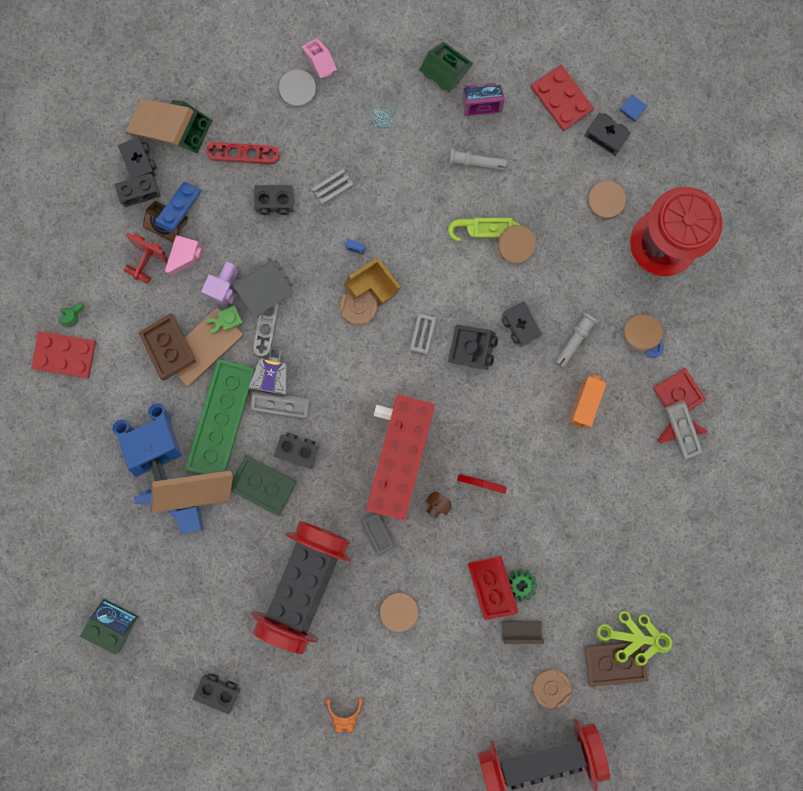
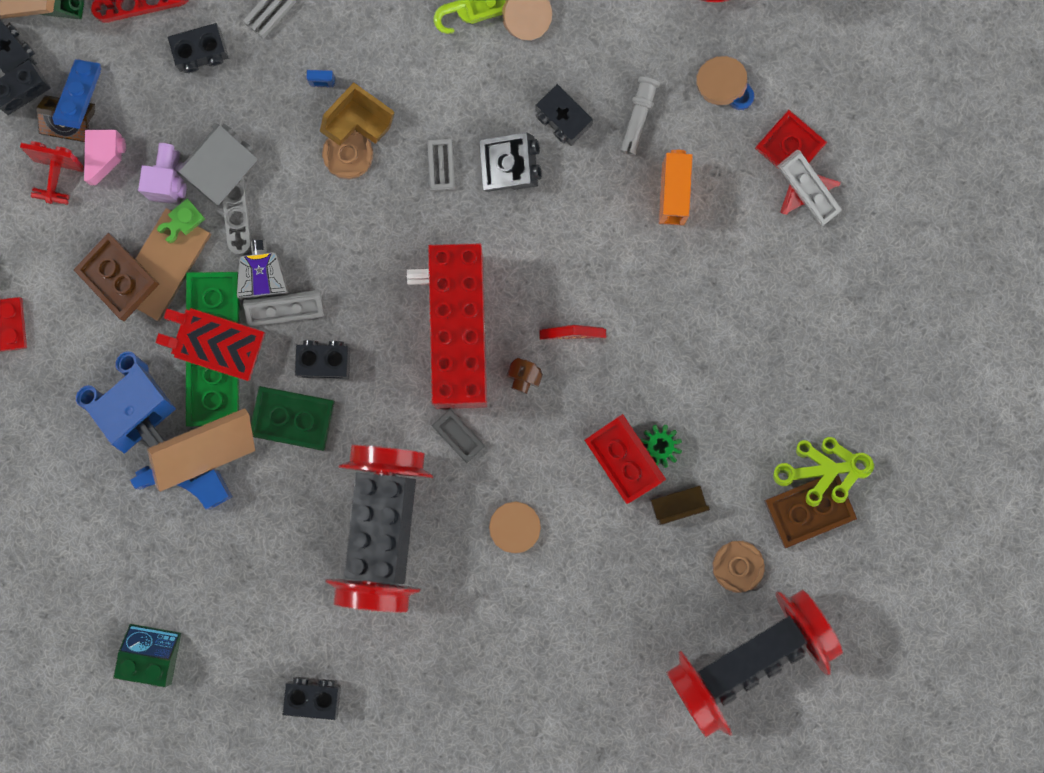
camera: 15 degrees left, 0 degrees up
orange helmet [326,697,363,733] -> none
none -> red tile [155,308,266,382]

